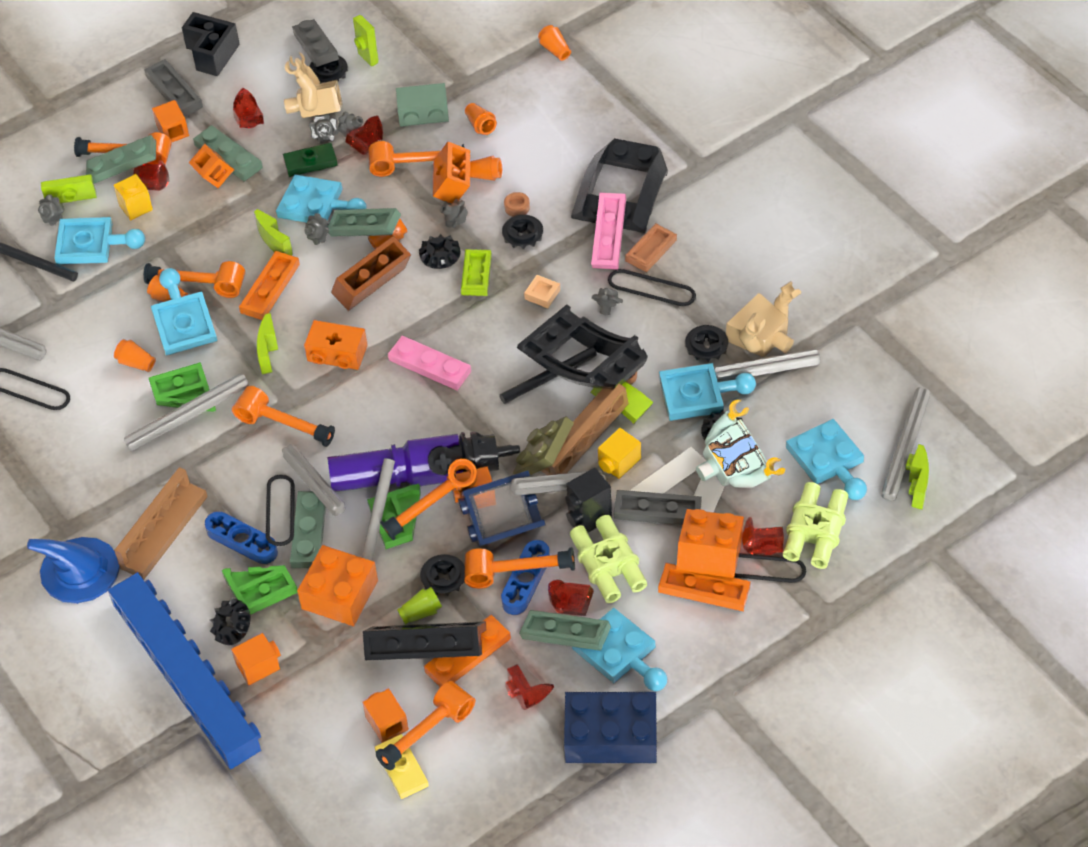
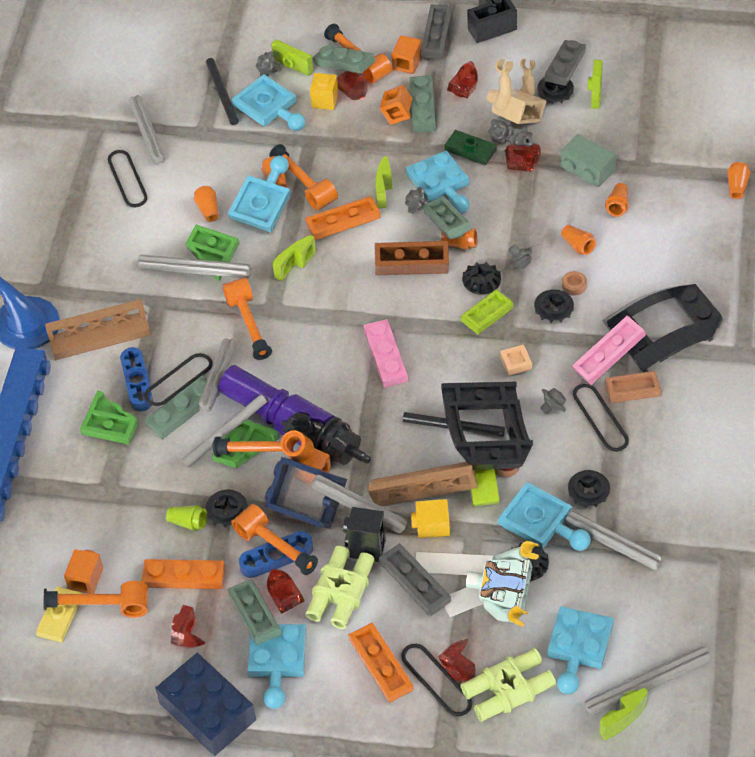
camera: 45 degrees right, 0 degrees up
black gear [210,598,251,645] -> none
orange brick [231,633,281,685] -> none
orange brick [297,545,378,627] -> none
orange brick [304,320,368,370] -> none
black fence [363,621,486,661] -> none
orange piece [369,141,464,177] -> none
orange brick [433,141,470,204] -> none
olive plate [513,416,574,475] -> none
orange brick [676,509,744,578] -> none
tan torso [726,281,801,357] -> none

